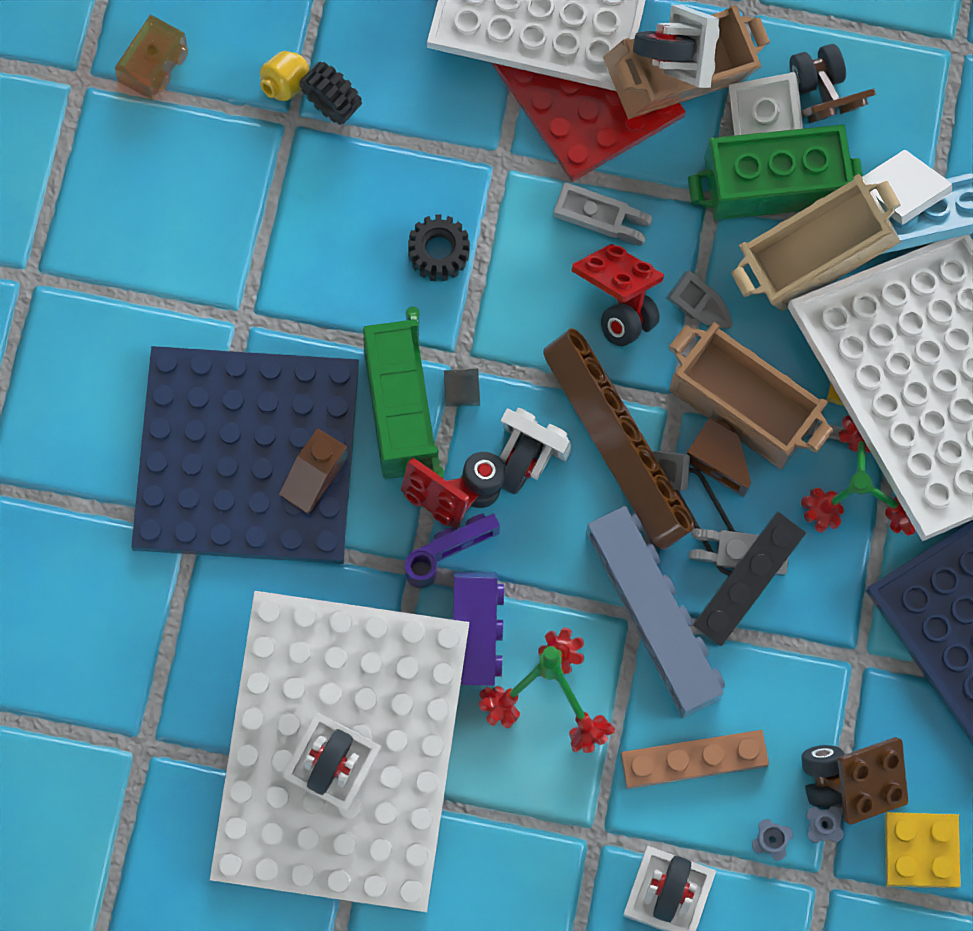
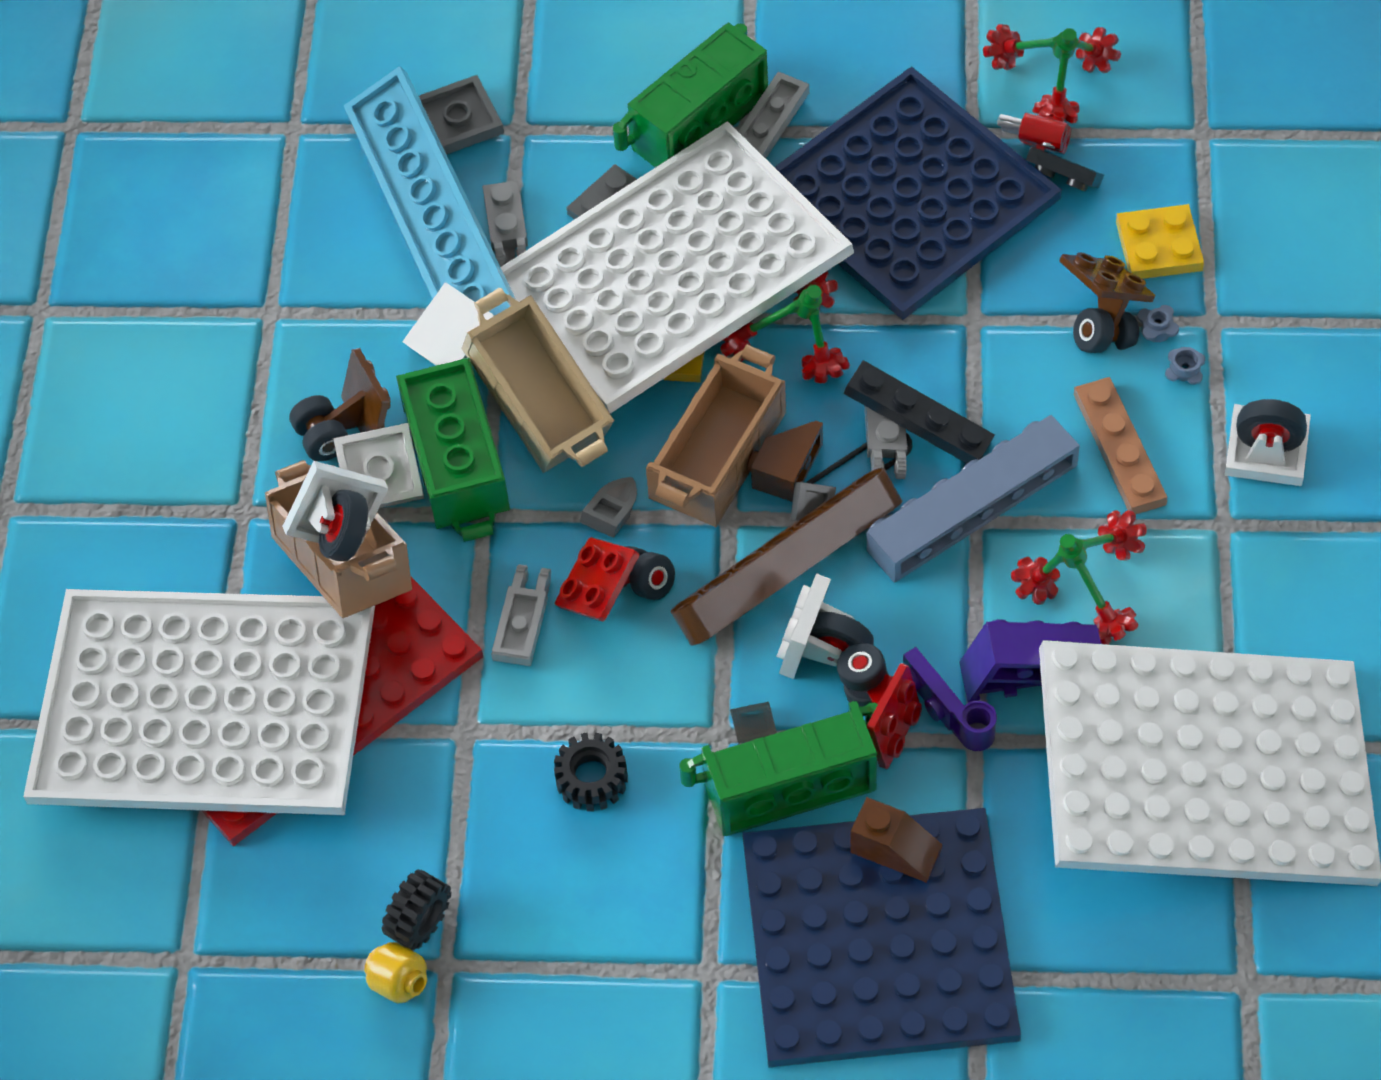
camera: 90 degrees left, 15 degrees down
white plate [282,712,382,812] -> none

